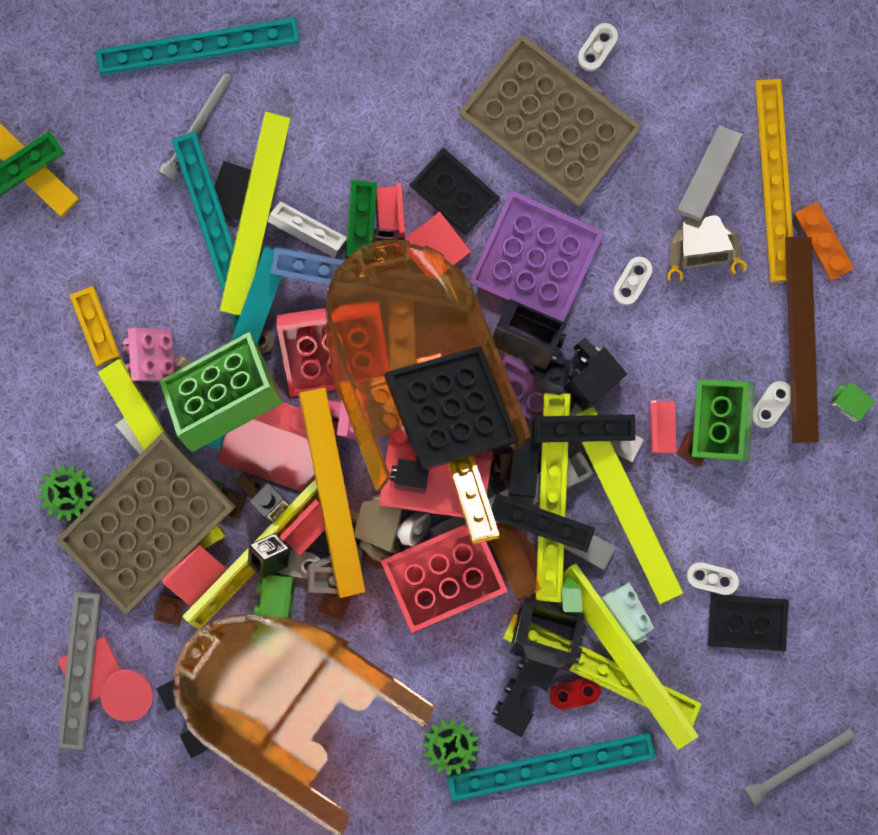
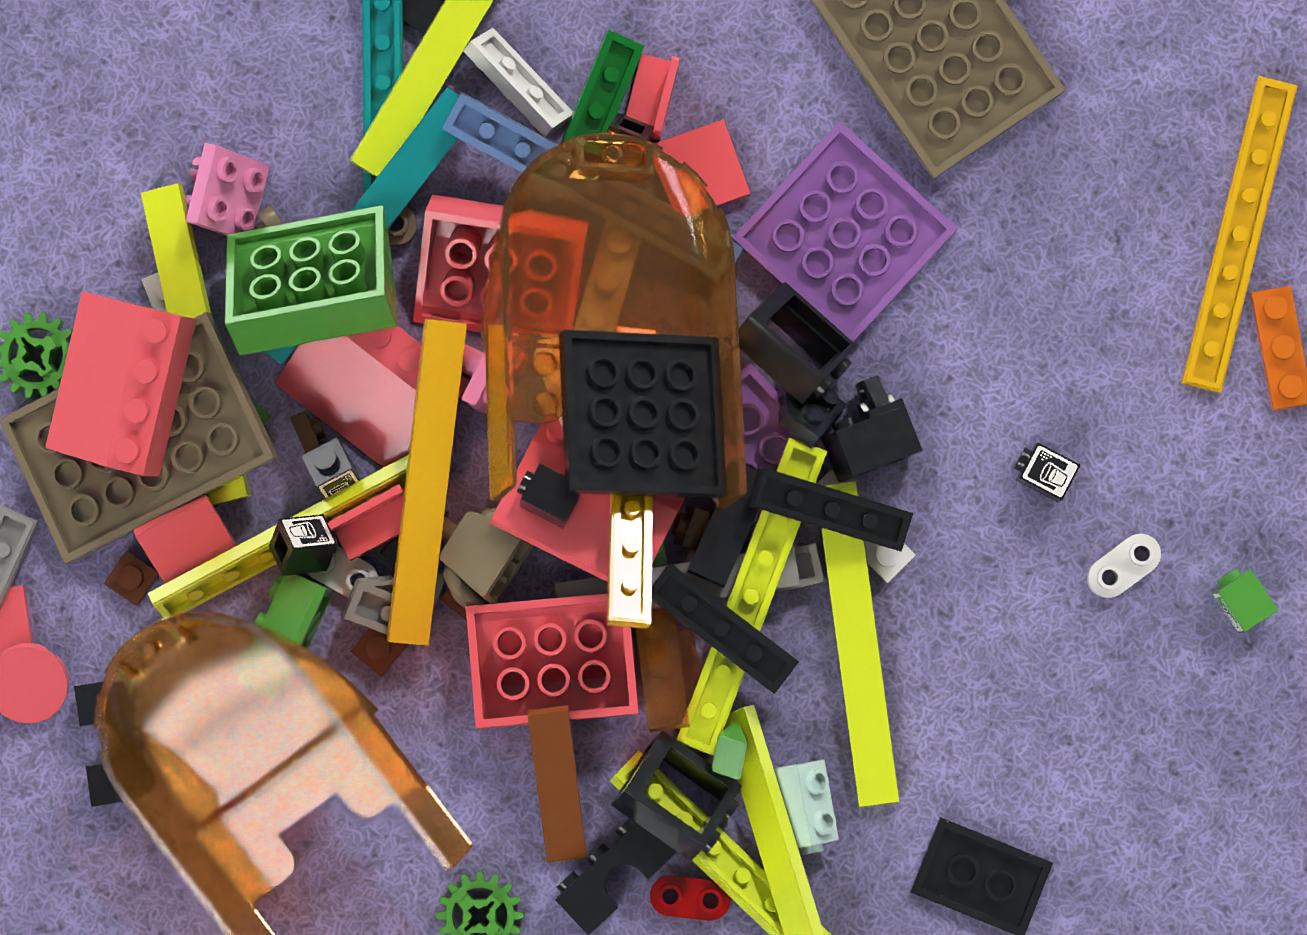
camera: 20 degrees right, 0 degrees up
yellow tile [69,286,121,367] -> none
dark brown plate [221,486,248,519] -> none
white plate [397,511,431,546] -> none
black tile [409,147,500,236] -> none
light grey slope [564,535,616,570] -> none
white plate [613,257,652,305] -> none
coral panel [649,400,676,453] -> none
torso [667,214,747,282] -> none
copper plate [676,432,705,467] -> none
light grey tile [677,125,743,222] -> none
white plate [686,562,739,595] -> none
bright green slope [692,379,755,462] -> none
reddish brown tile [785,237,819,443] -> none
none -> coral slope [45,291,197,477]
none -> dark orange tile [528,705,587,863]
none -> black brick [1014,443,1081,503]

